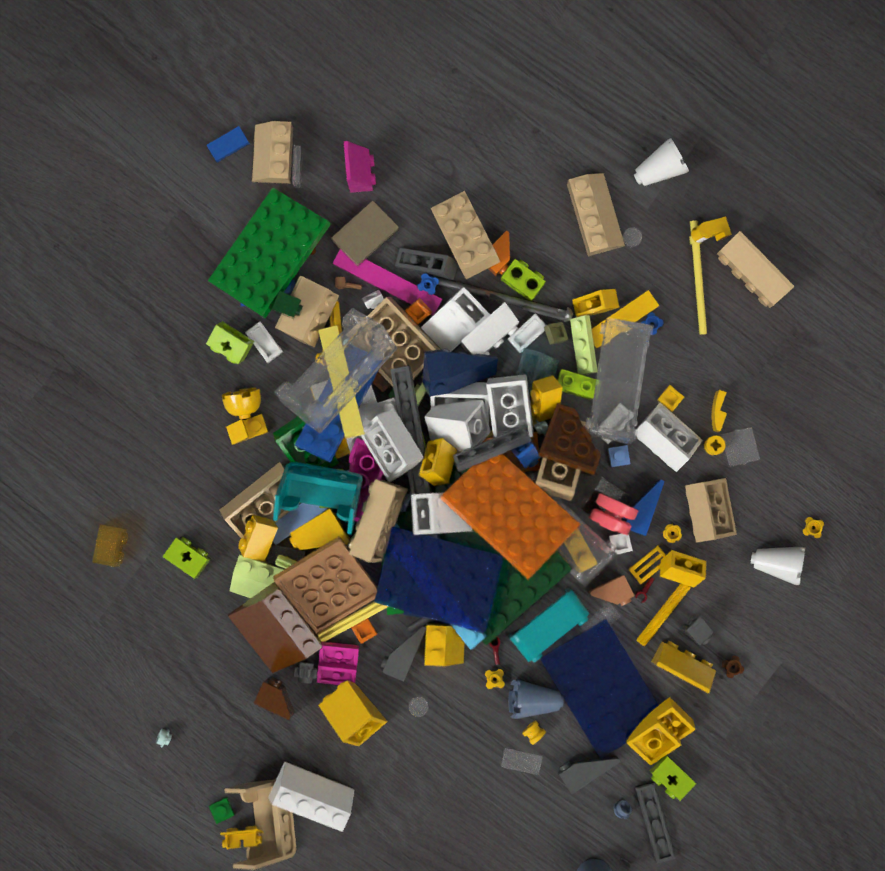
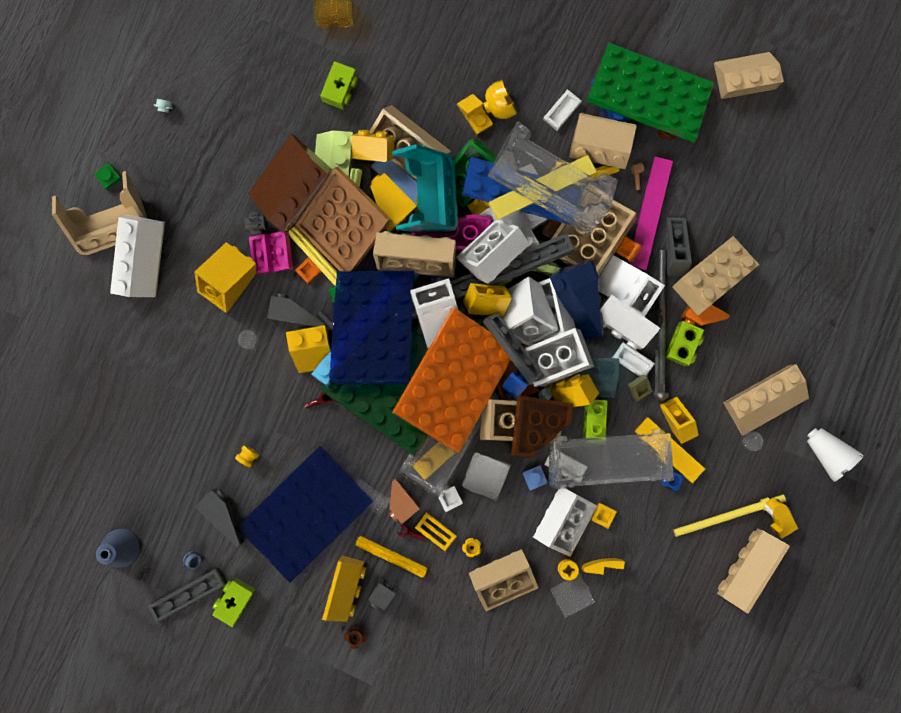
camera: 70 degrees right, 0 degrees up
lime brick [206,321,255,364] -> none
blue tile [207,126,249,162] -> none
yellow hinge [220,826,263,849] -> none
reddish brown slope [253,677,294,720] -> none
dark green brick [272,291,303,319] -> none
clear tile [292,146,303,188] -> none
dark tan tile [331,201,399,266] -> none
dark pink slope [344,141,376,193] -> none
white plate [362,290,384,309] -> none
blue plate [417,273,439,295] -> none
yellow plate [485,669,505,689] -> none
clear tile [501,747,543,775] -> none
teal windscreen [508,588,589,662] -> none
sand blue cone [508,680,564,719] -> none
yellowish green plate [570,315,598,375] -> none
coral wheel [588,493,639,536] -> none
blue slope [622,480,665,536] -> none
yellow slope [626,697,696,766] -> none
yellow brick [660,550,706,587] -> none
white cone [751,547,805,585] -> none
yellow plate [803,517,824,538] -> none

